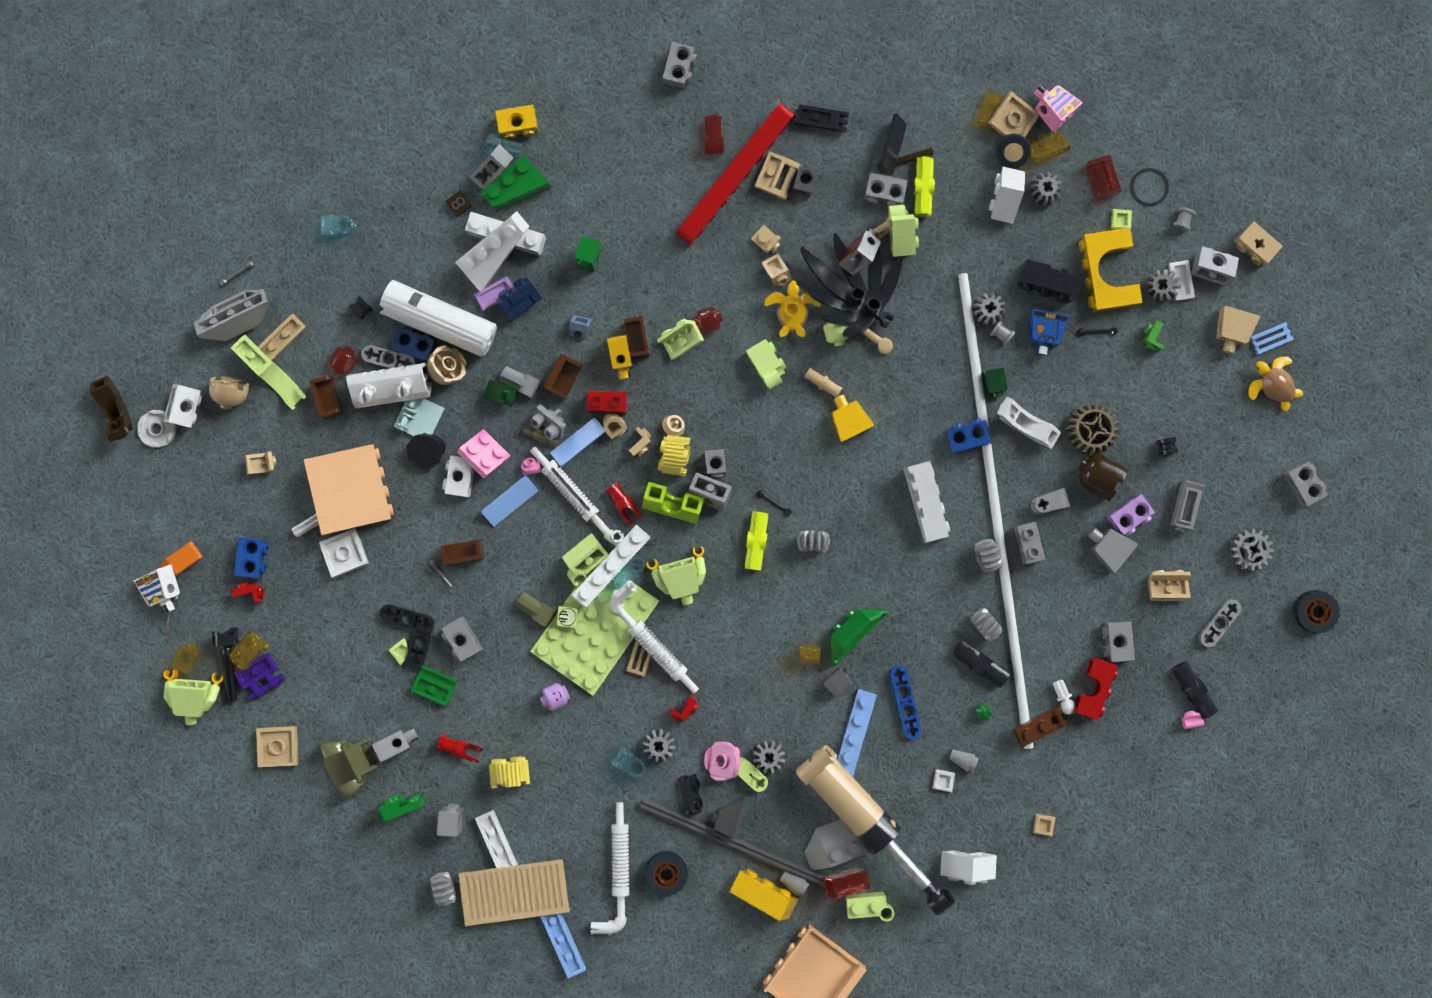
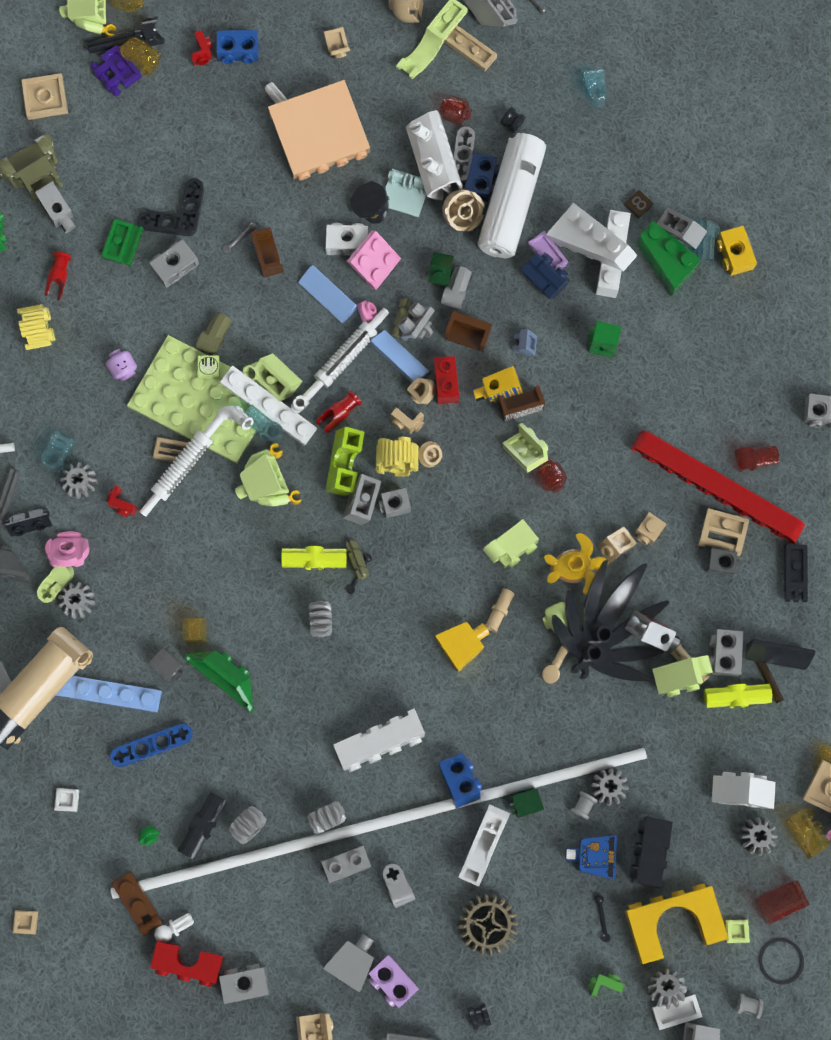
camera: 80 degrees right, 10 degrees down
reddish brown panel [309,375,343,419] -> none
white plate [319,528,369,579] -> none
yellowish green tile [389,638,409,665] -> none
light grey cone [949,749,979,772] -> none
black wheel [996,133,1031,169] -> none
dark brown cylinder [1078,454,1128,501] -> none
none -> olive axle [345,540,369,580]

